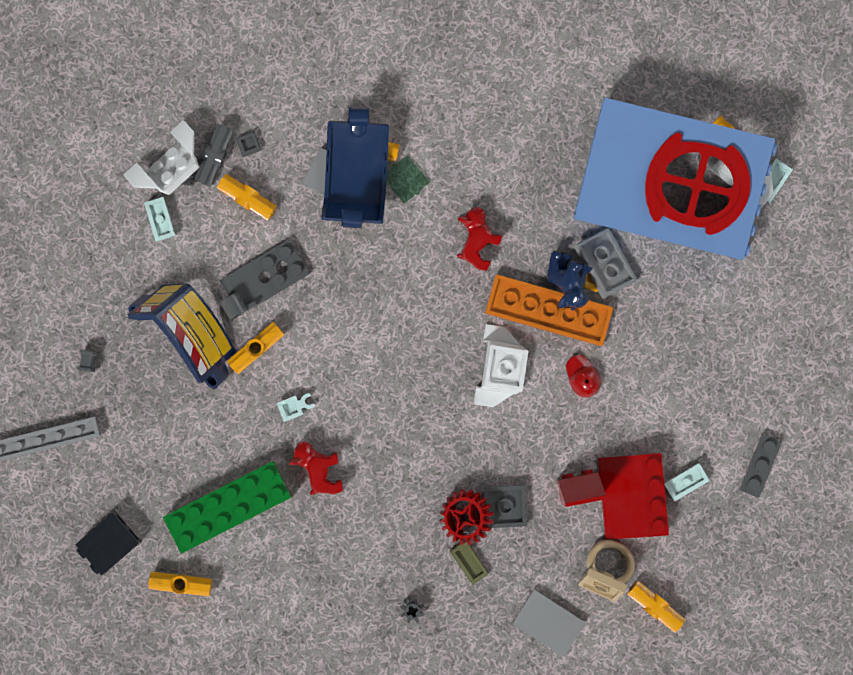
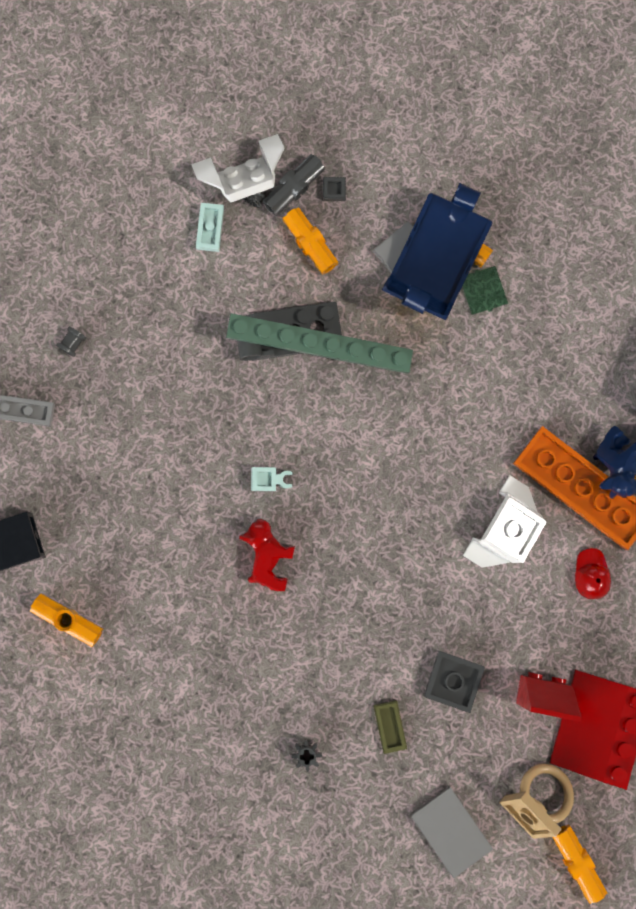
camera: 15 degrees right, 5 degrees down
panel [127,283,236,390] -> none
green brick [162,460,293,554] -> none
light orange piece [227,322,285,375] -> none
red gear [439,490,494,545] -> none
red animal [457,207,503,271] -> none
none -> sand green plate [226,313,413,374]

